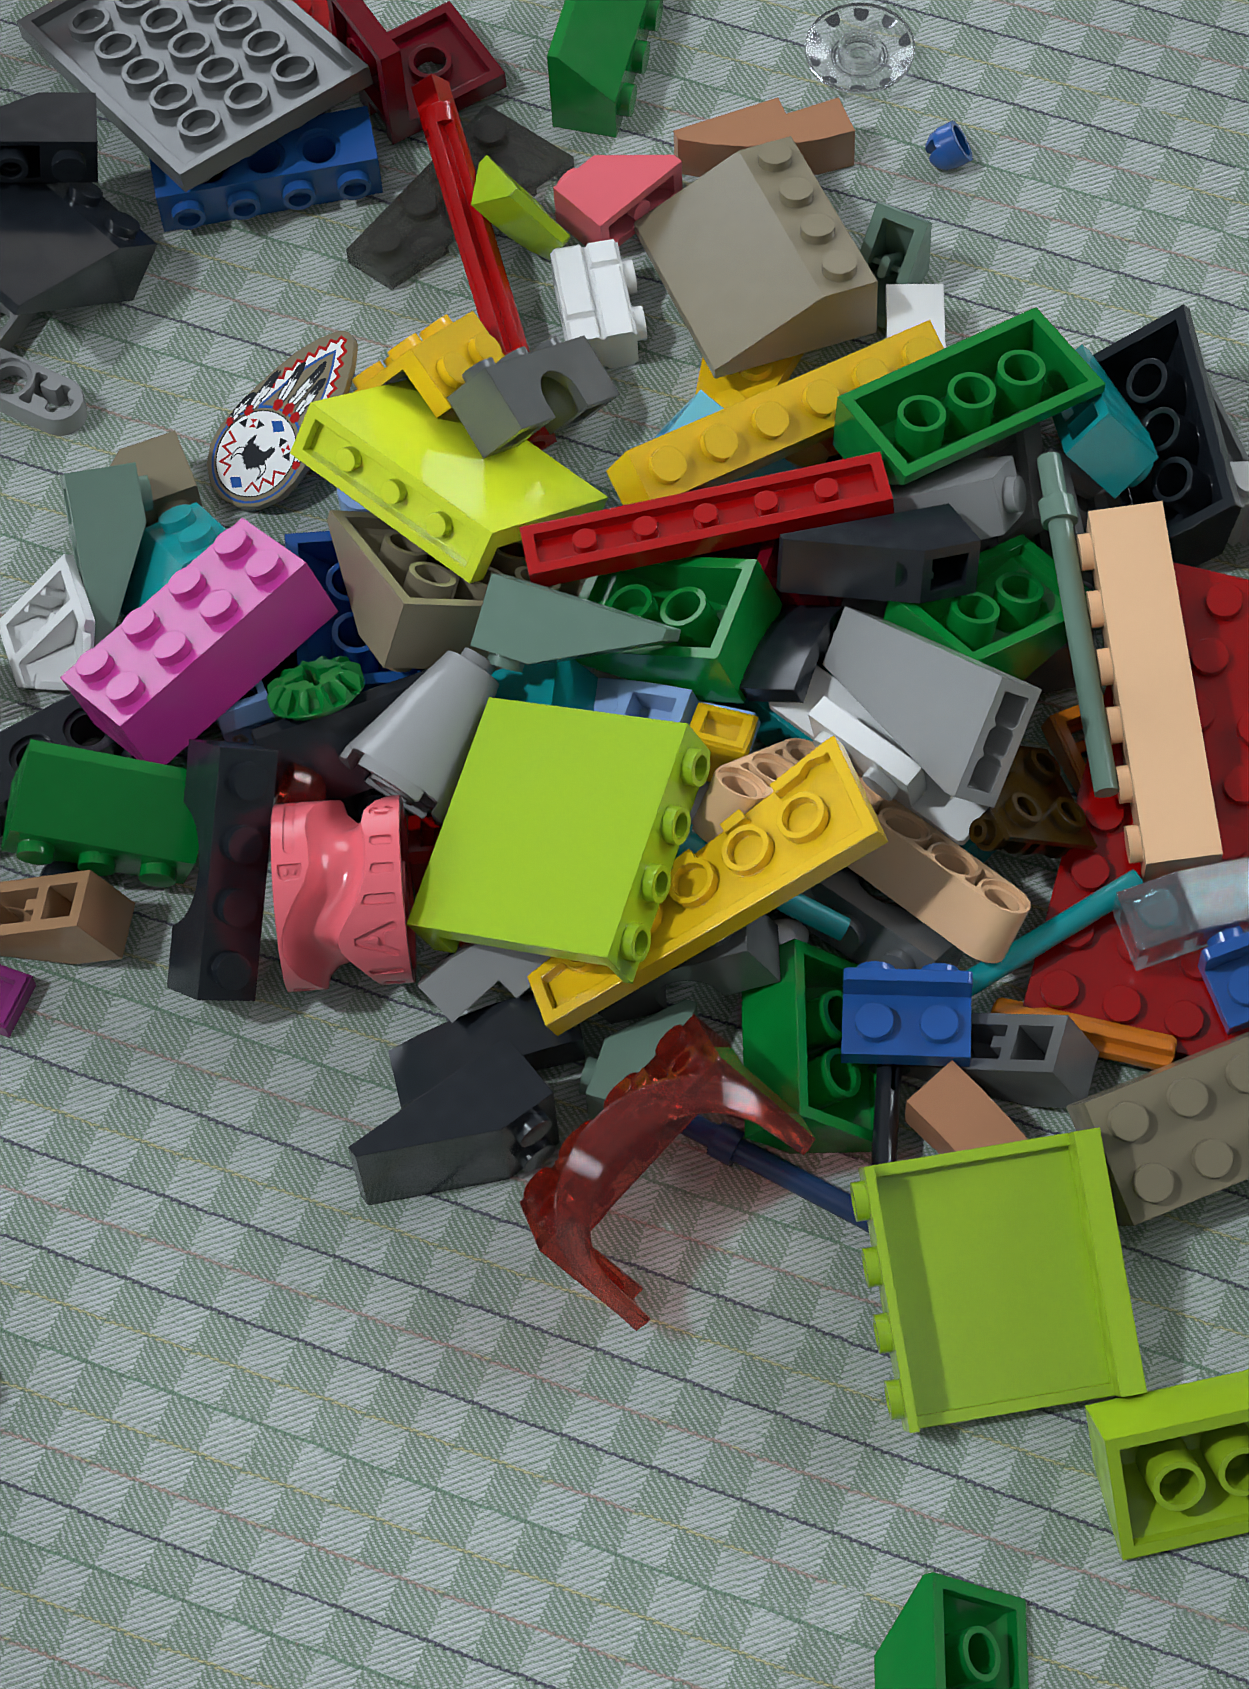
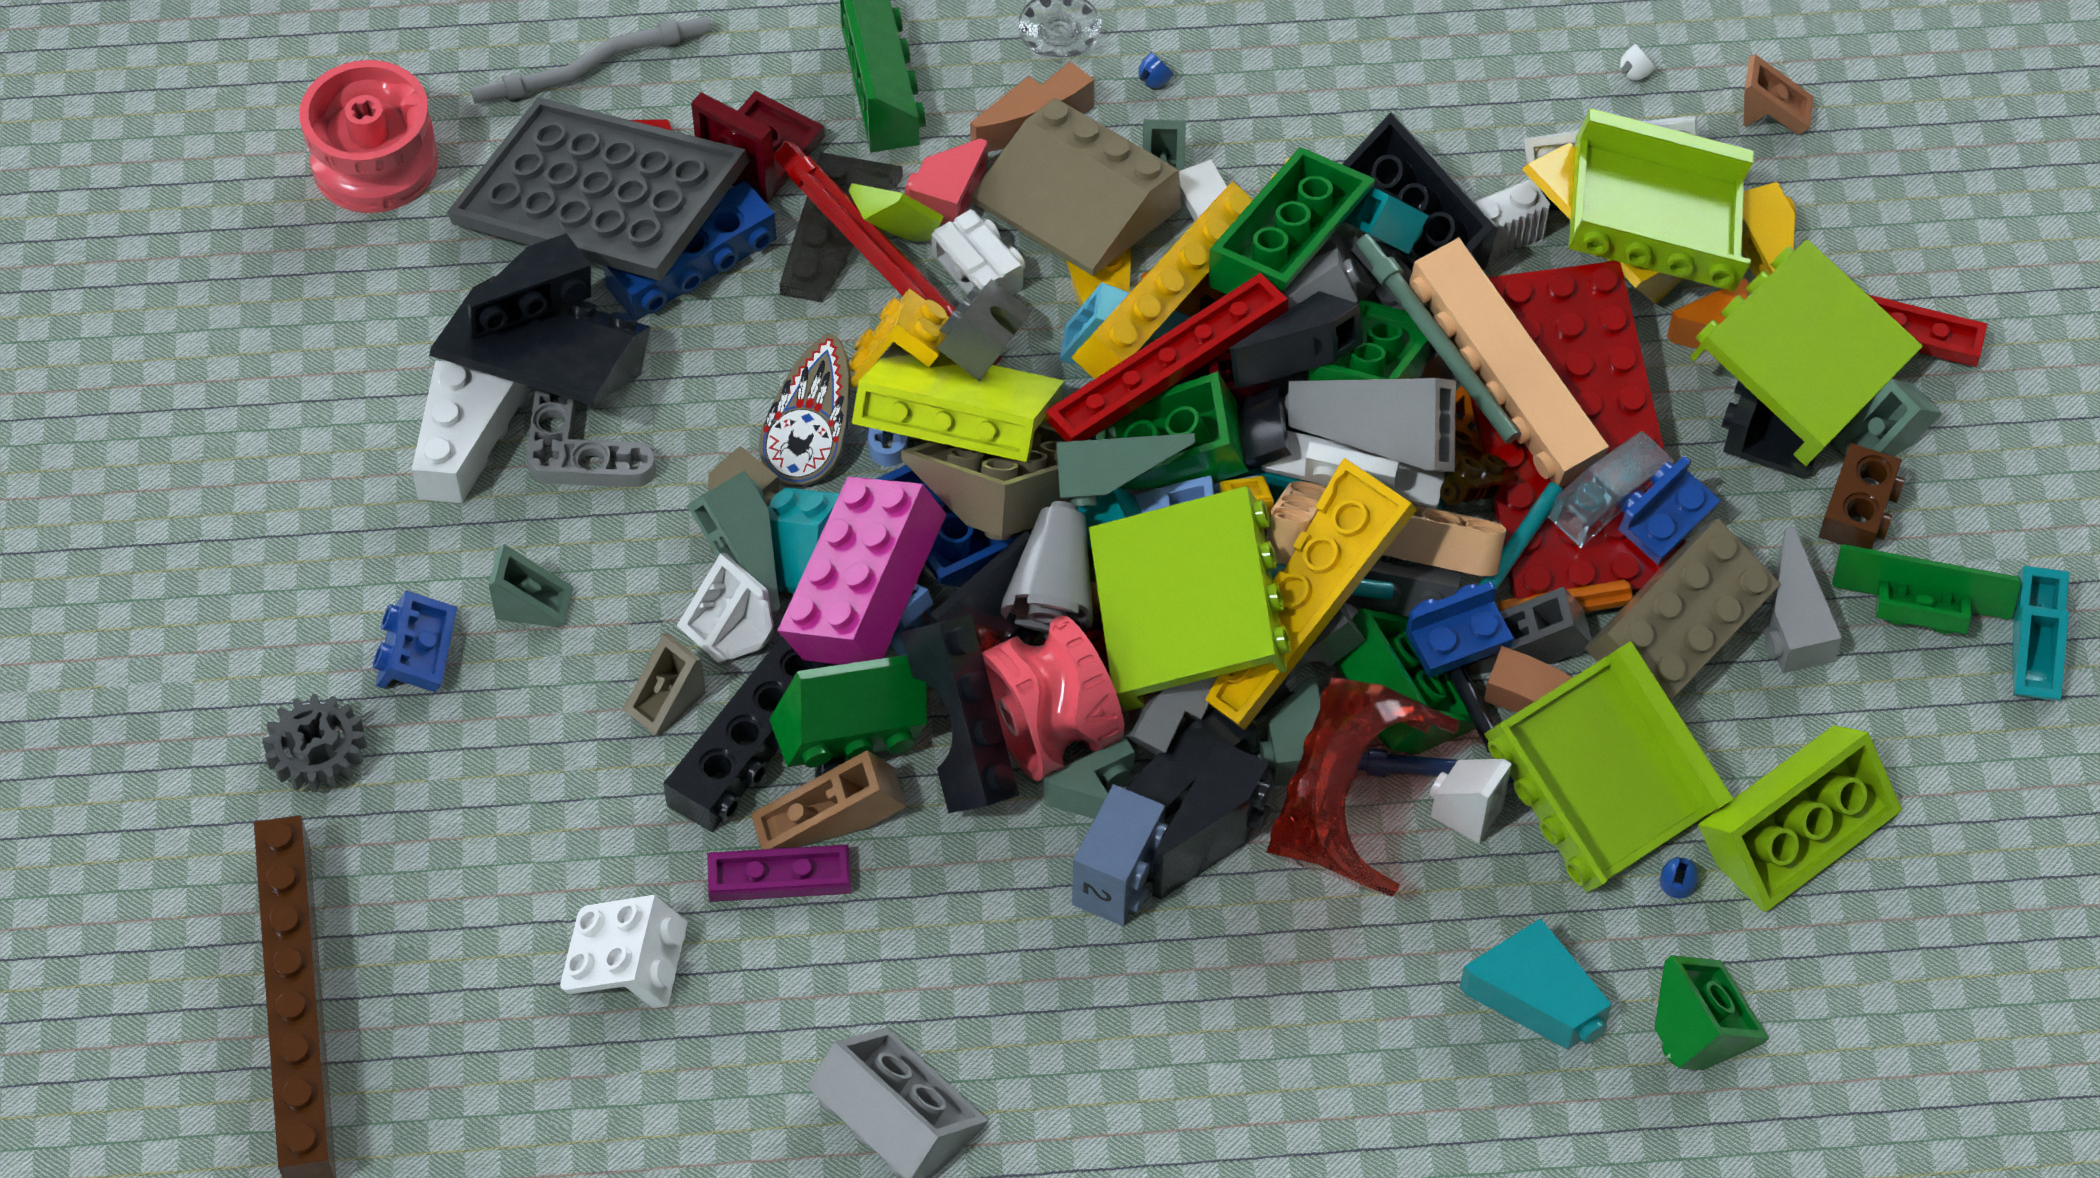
camera: 30 degrees left, 5 degrees down
green gear [266,656,365,720] -> none
none -> sand green slope [1043,738,1135,819]
none -> sand blue brick [1072,784,1169,926]
none -> white slope [1429,759,1512,843]
none -> teal slope [1460,918,1612,1050]
none -> blue hinge [1659,857,1699,899]

